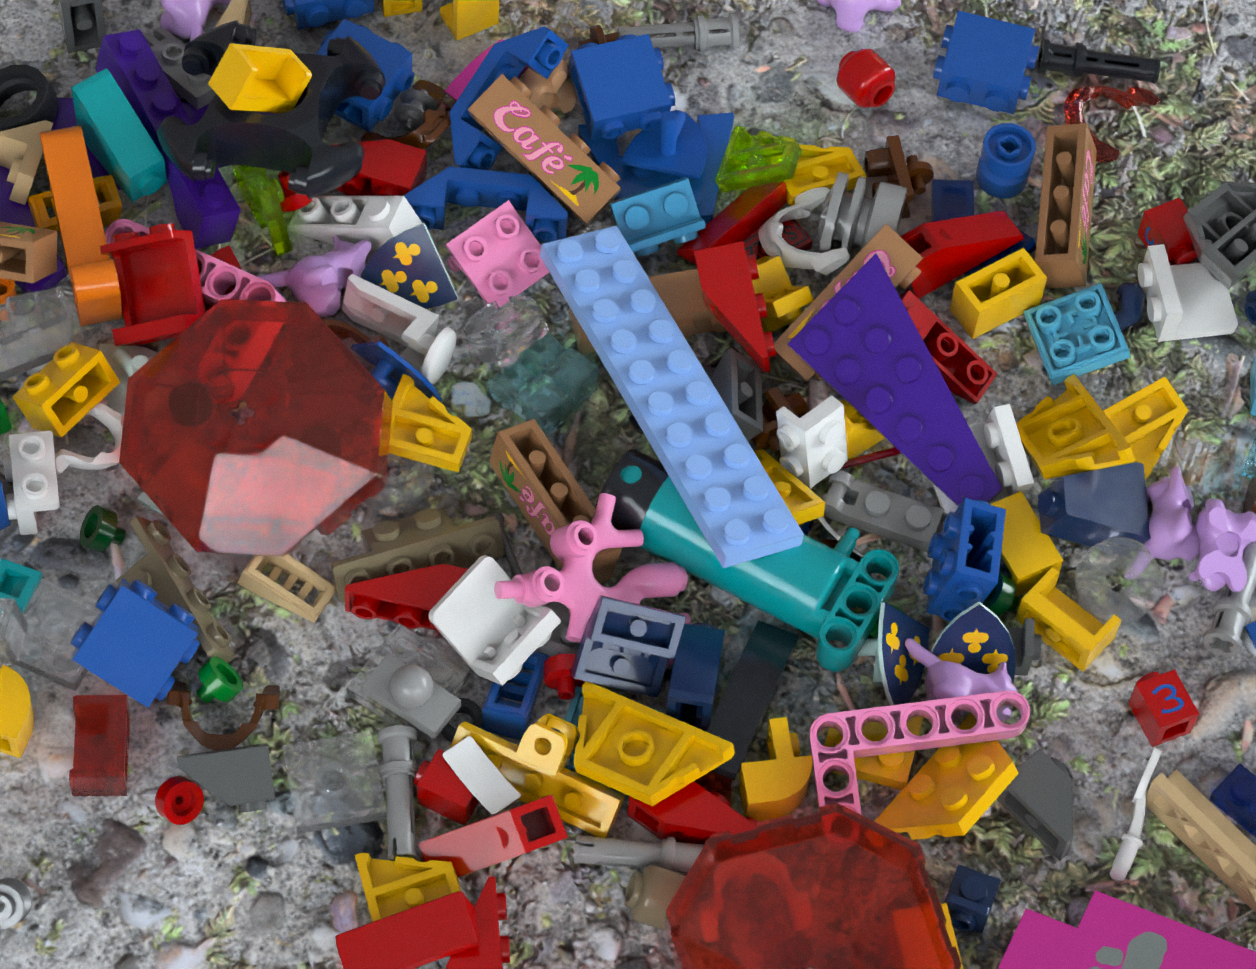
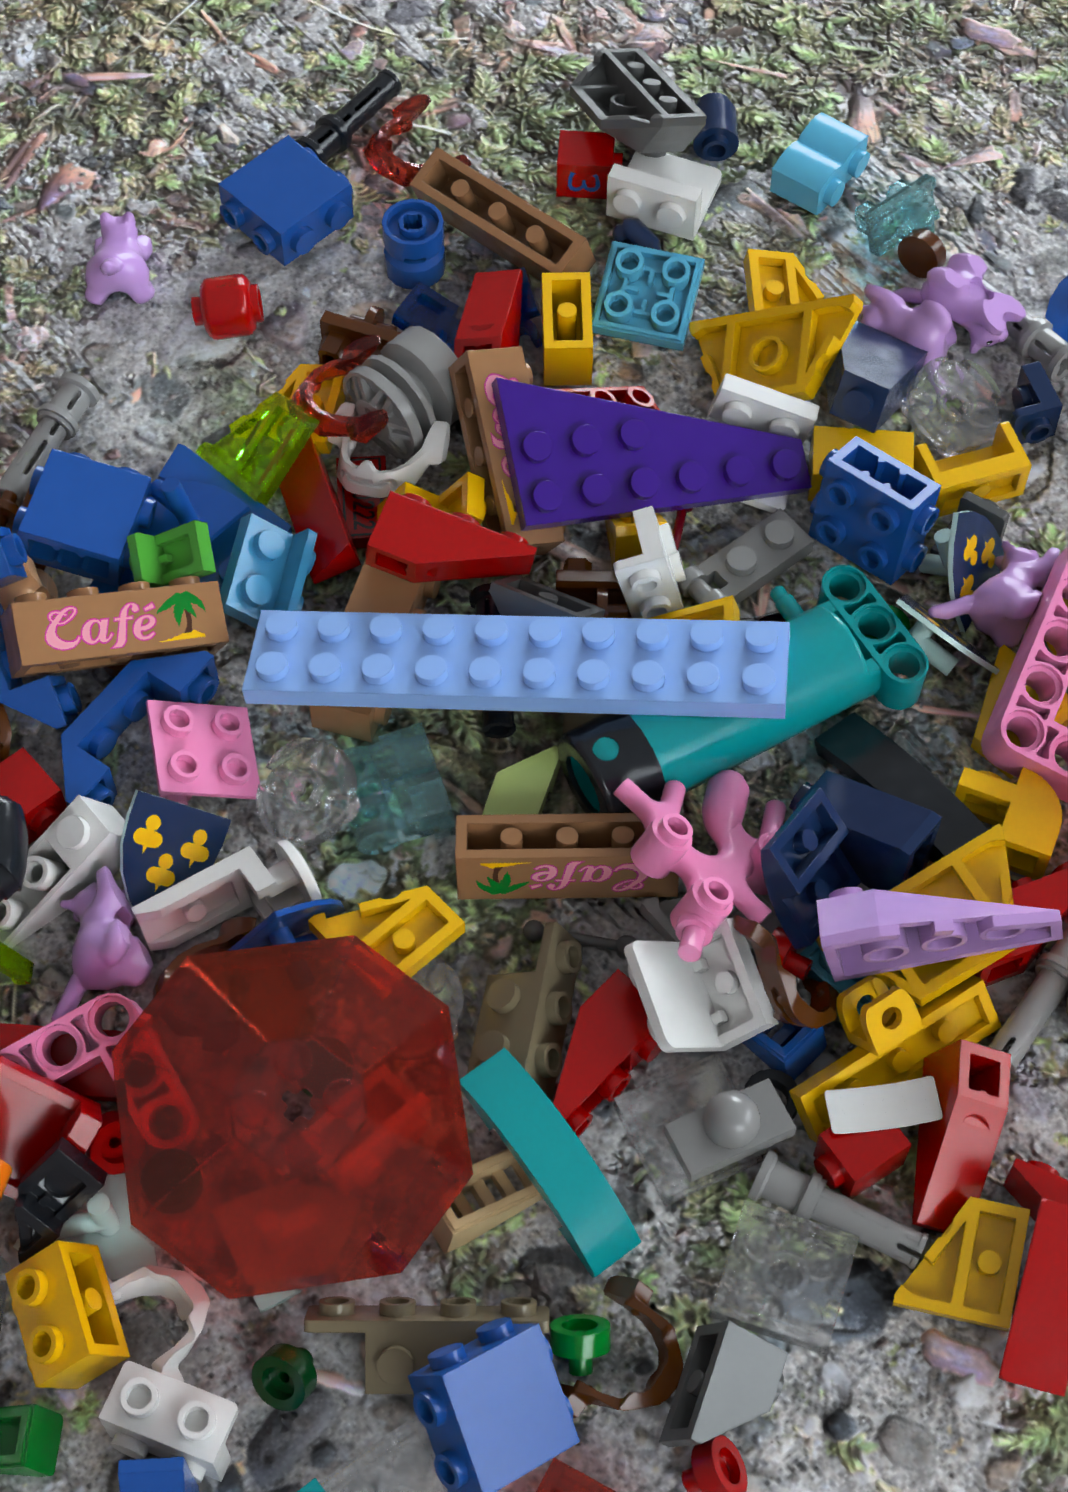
camera: 55 degrees left, 0 degrees up
none -> black slope [14,1137,108,1264]
none -> bright green bracket [127,520,216,588]
none -> clear red helmet [291,335,389,444]
none -> teal slope [456,1047,641,1278]
none -> yellowish green slope [482,745,561,815]
none -> reddish brown helmet [732,915,840,1029]
none -> lavender wedge [816,887,1063,982]
none -> dark blue bracket [1010,361,1063,444]

